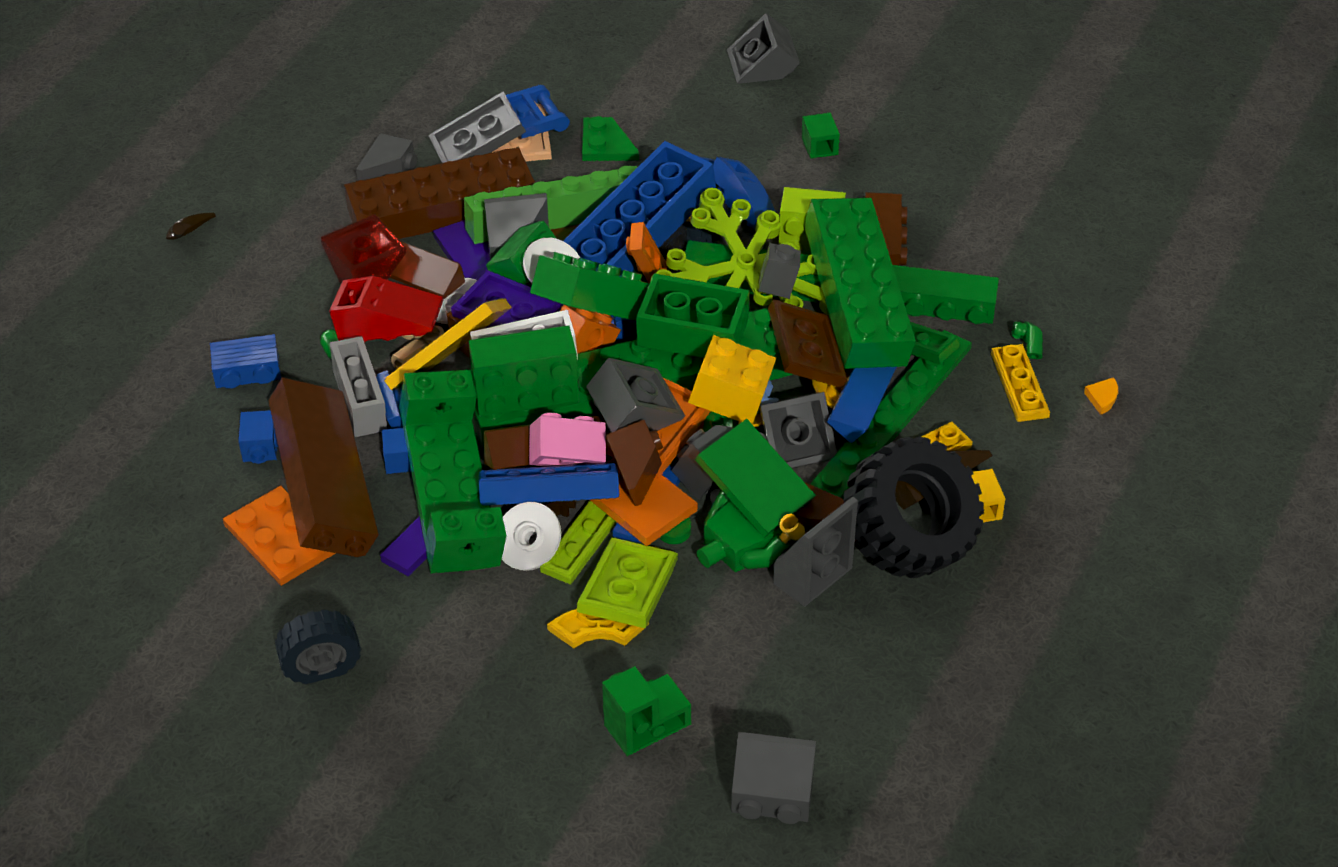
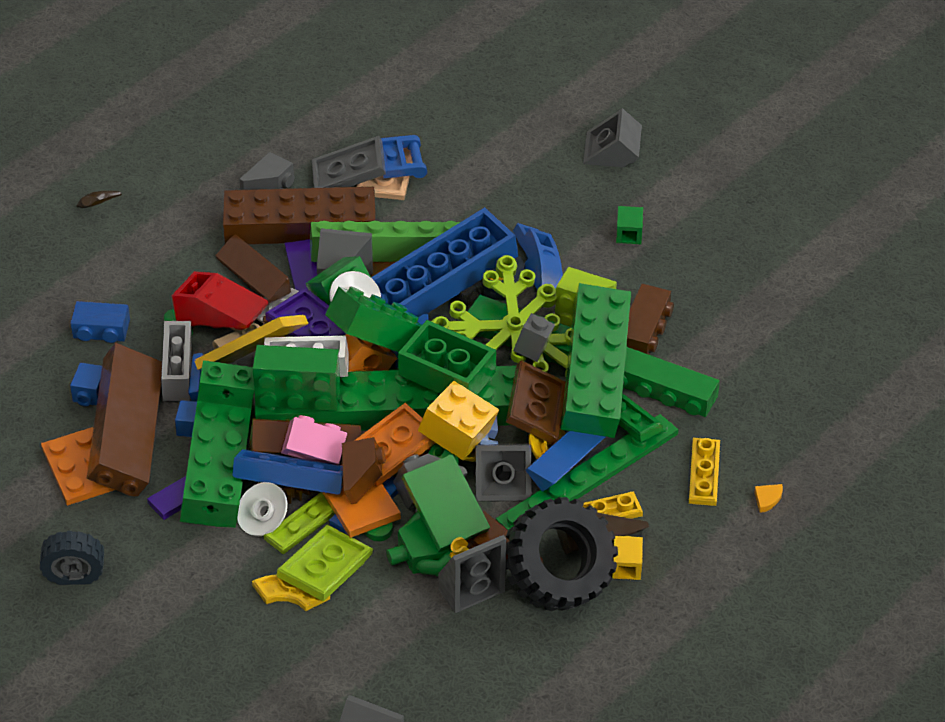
camera: 15 degrees right, 0 degrees up
clear red slope [321,214,407,283] -> none
green wing [582,116,639,161] -> none
dark grey slope [586,358,685,433] -> none
green brick [602,666,691,756] -> none
orange plate [626,222,667,283] -> none
green arm [1011,321,1043,359] -> none

